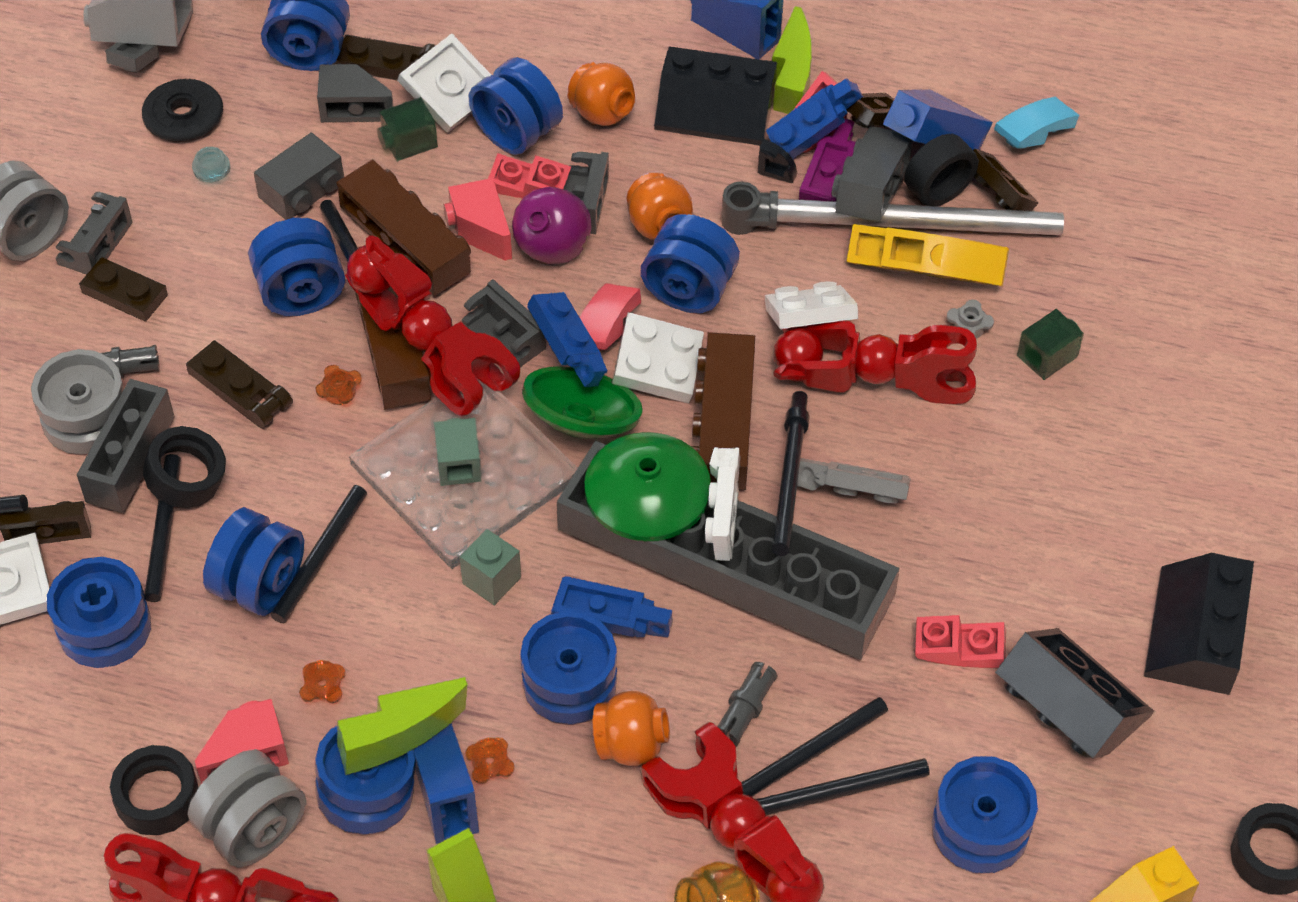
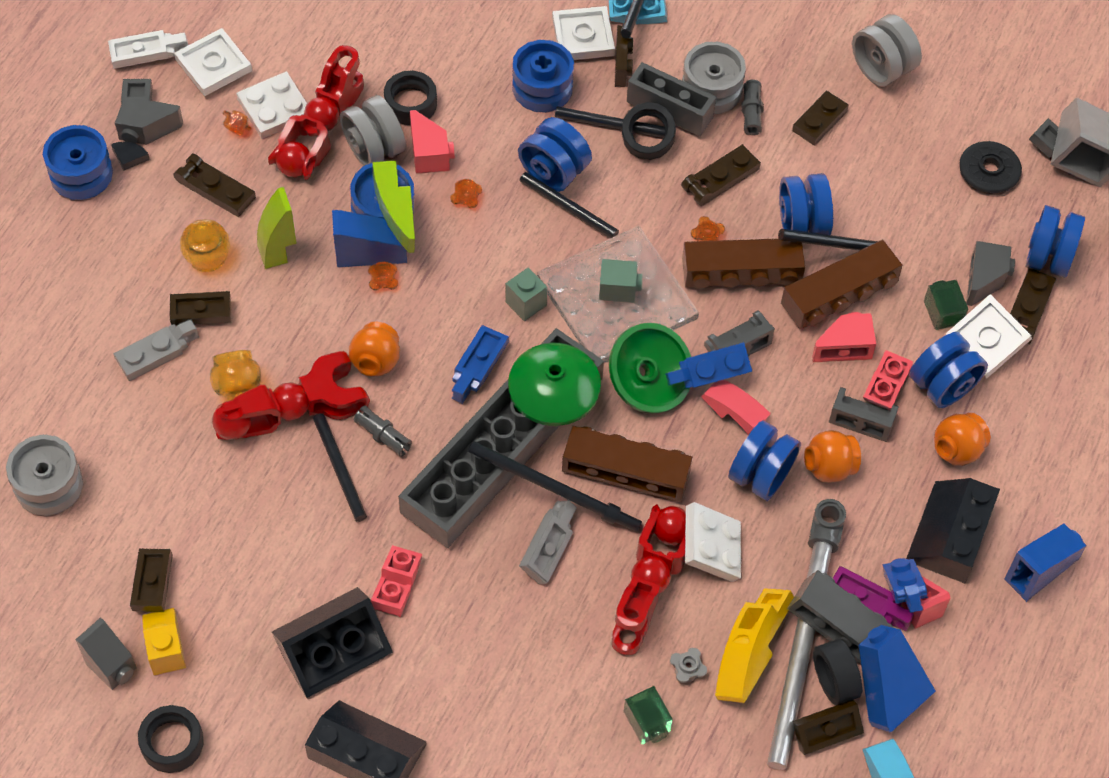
camera: 100 degrees right, 5 degrees up
dark grey hinge [56,192,133,275] -> none
clear light blue plate [192,147,230,182] -> none
dark grey brick [253,132,344,220] -> none
red piece [345,235,520,416] -> none
magenta cylinder [512,187,592,265] -> none
blue wheel [520,611,617,724] -> none
white plate [612,312,704,404] -> none
white hinge [705,447,740,561] -> none
black bar [756,758,930,815] -> none
black tile [758,139,797,183] -> none
lime slope [772,6,812,114] -> none
dark brown plate [846,93,894,128] -> none
blue wheel [932,756,1038,873] -> none

